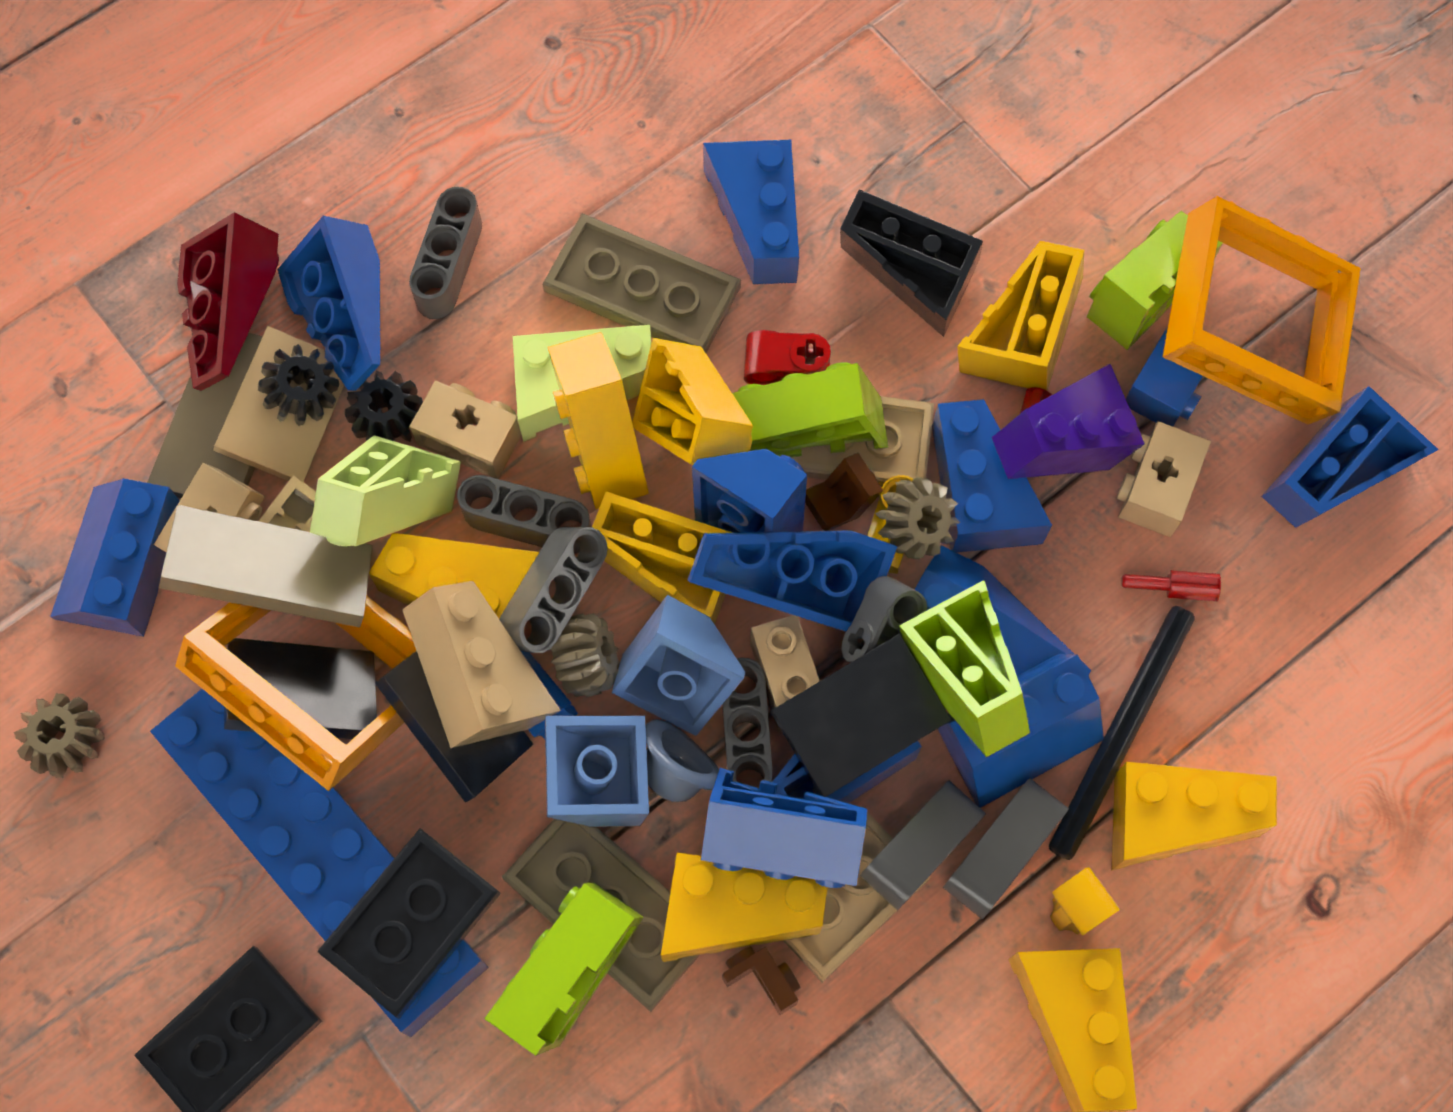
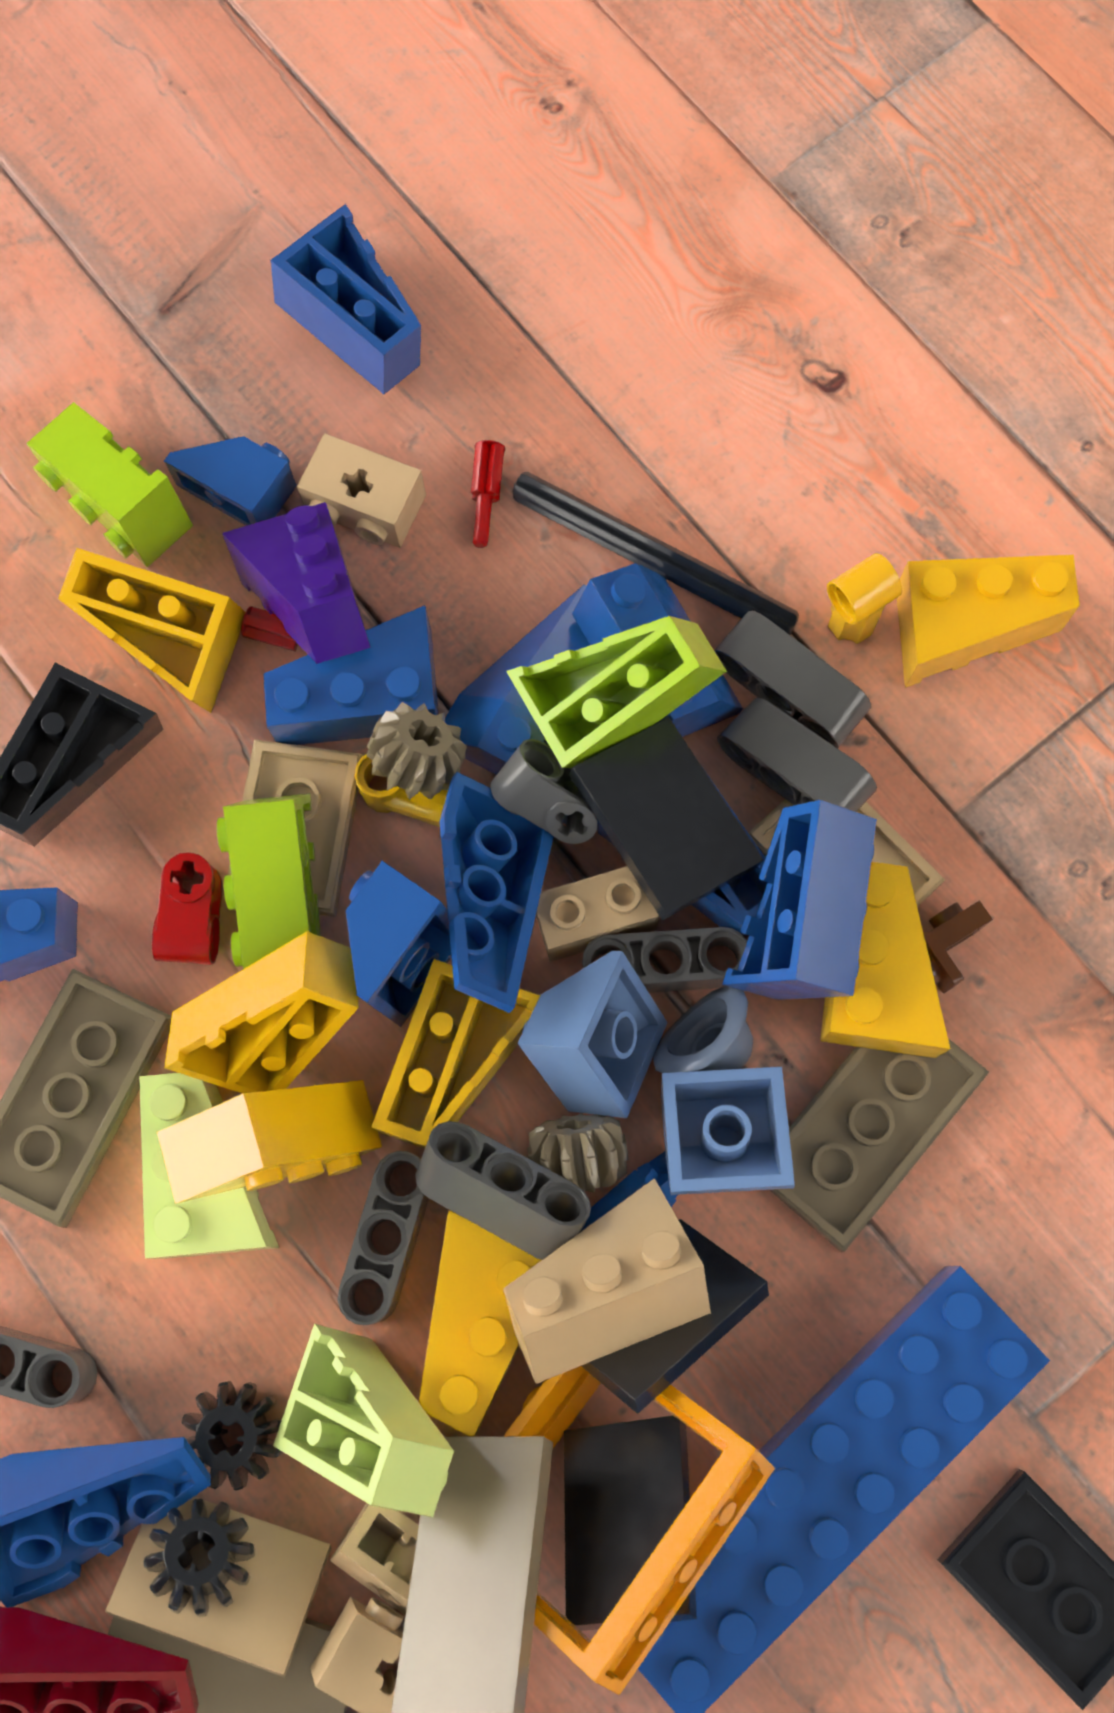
camera: 85 degrees left, 5 degrees up
black tile [317,828,500,1019] -> none
tan brick [409,380,521,479] -> none
lime wedge [484,883,644,1056] -> none
reddish brown bracket [805,453,883,531] -> none
yellow wedge [1111,762,1277,871] -> none
light orange window [1162,196,1361,425] -> none

